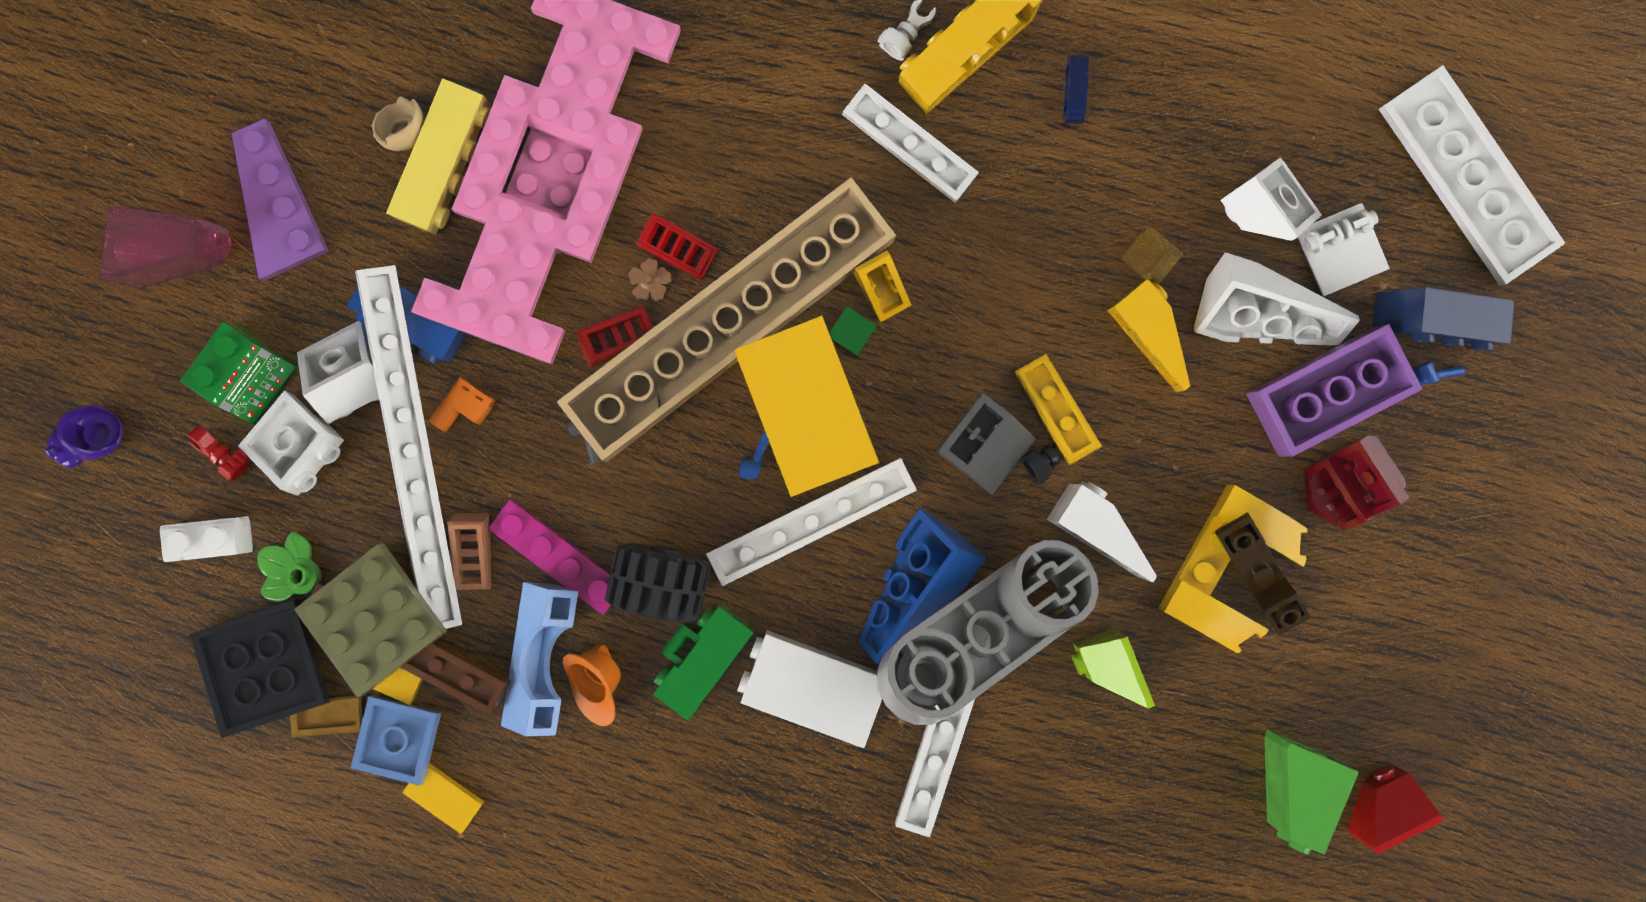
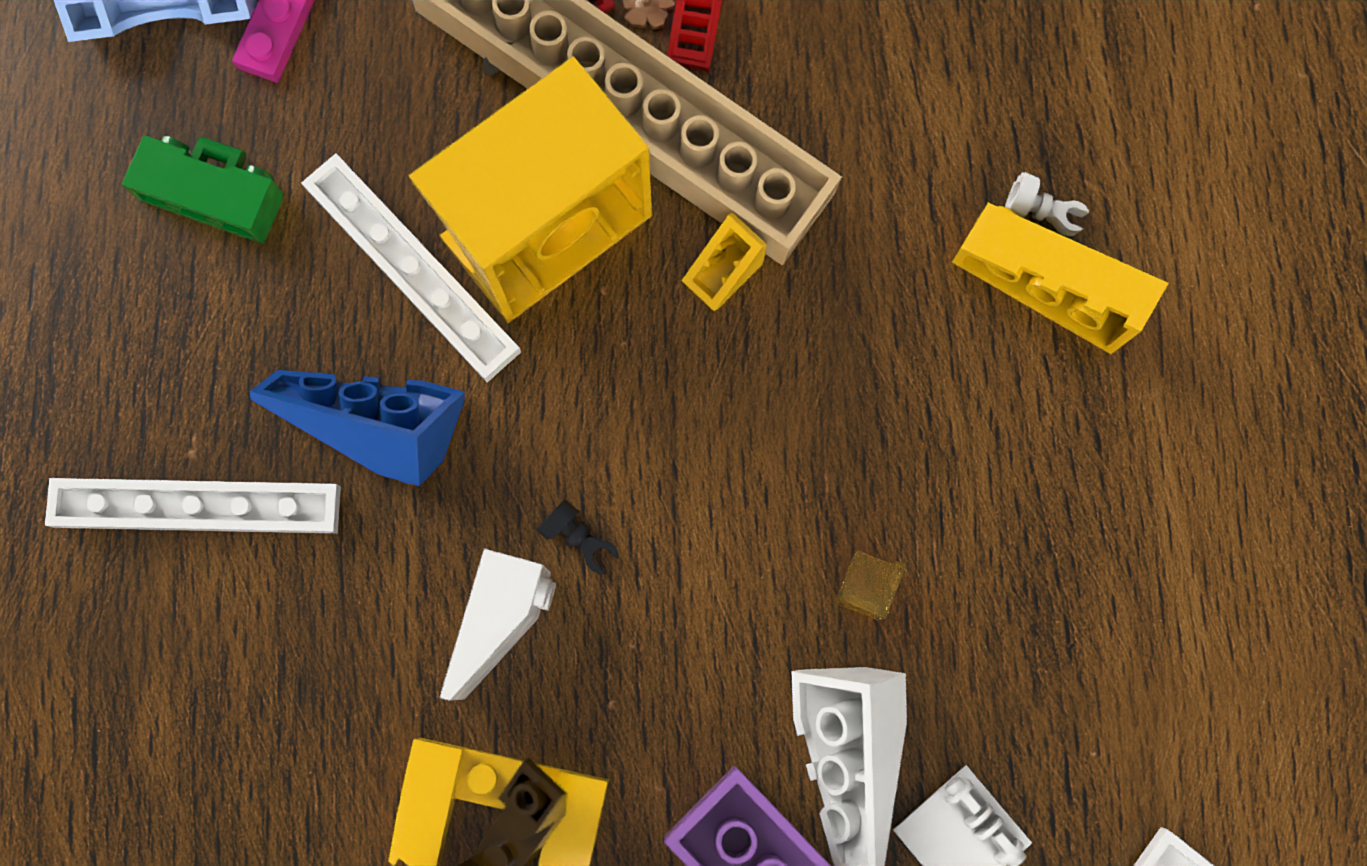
camera: 70 degrees right, 10 degrees down
orange piece [563,644,621,726] -> none
black wheel [605,543,711,622] -> none
white brick [737,630,882,748] -> none
green tile [829,306,877,357] -> none
white plate [842,84,979,203] -> none
light grey beam [877,540,1099,725] -> none
dark grey slope [935,393,1036,495] -> none
yellow tile [1014,354,1102,465] -> none
clear blue beam [1063,55,1089,124] -> none
slope [1071,628,1155,709] -> none
yellow slope [1107,279,1190,392] -> none
white slope [1221,157,1322,241] -> none

